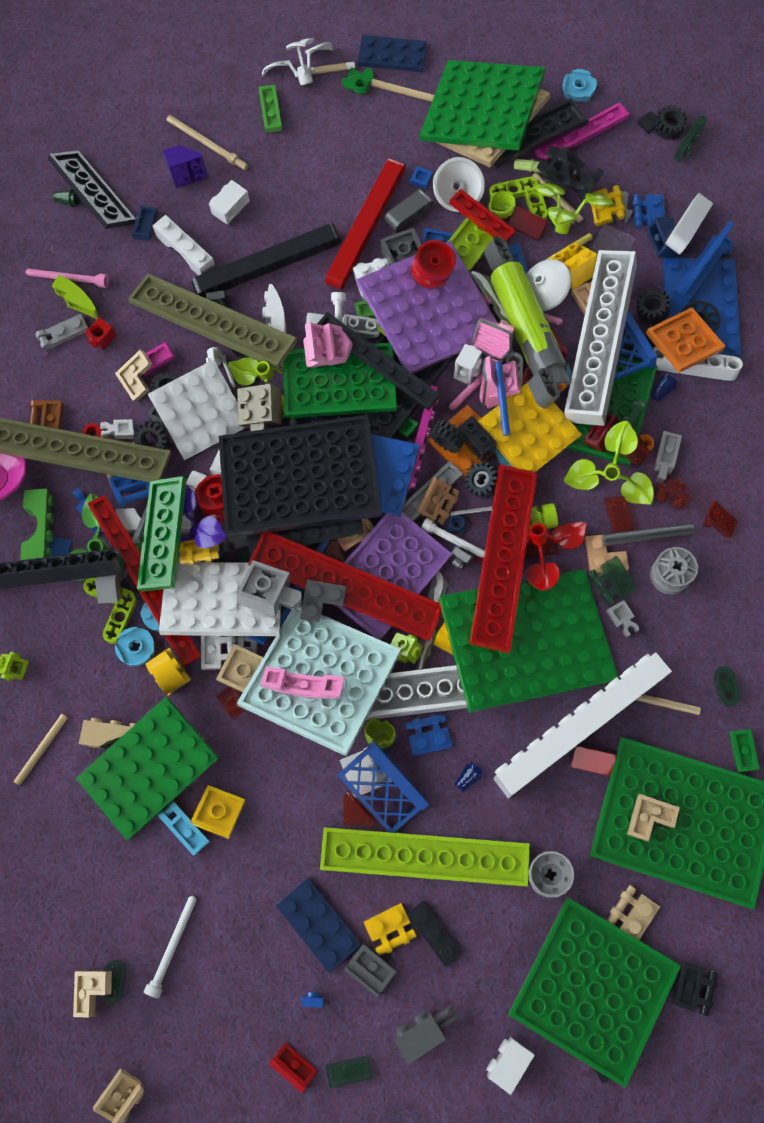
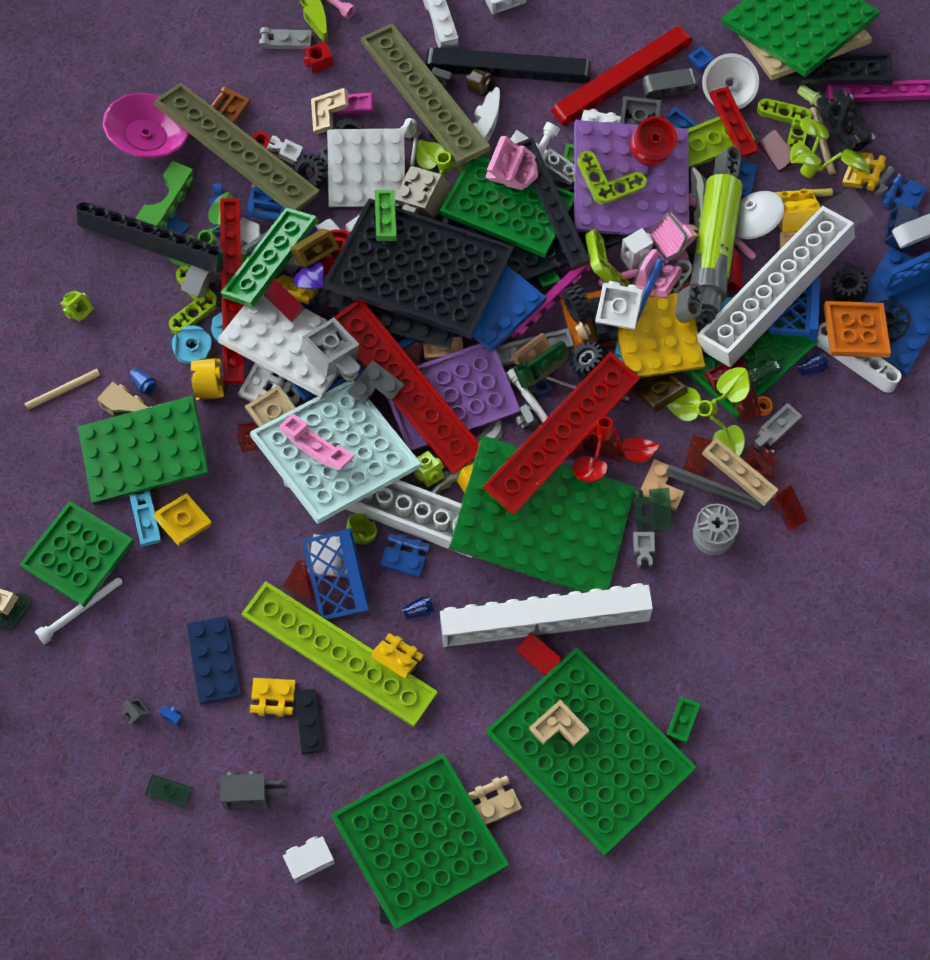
camera: 25 degrees right, 5 degrees down
red slope [269,1042,318,1093] -> none
dark grey plate [344,944,397,998] -> none
lime hair [489,192,516,219] -> none
light grey wheel [528,851,574,898] -> none
lime wheel [529,503,558,530] -> none
medium azure plate [562,69,597,102] -> none
tan bar [636,694,701,715] -> none
black plate [672,961,718,1016] -> none
clear green plate [713,666,741,706] -> none
none -> green plate [19,501,134,608]
none -> dark grey tile [121,697,151,724]
none -> blue cone [129,368,157,395]
none -> dark red slope [264,279,305,322]
none -> pearl gold brick [290,229,339,267]
none -> yellow plate [370,633,424,679]
none -> bright green plate [375,190,396,241]
none -> dark brown head [466,69,495,96]
none -> dark green plate [513,341,572,388]
none -> tan plate [575,321,591,340]
none -> lime beam [577,151,647,205]
none -> lime beam [585,229,630,287]
none -> white plate [595,281,644,330]
none -> dark brown plate [633,373,688,412]
none -> black plate [696,306,716,325]
none -> tan plate [702,438,778,506]

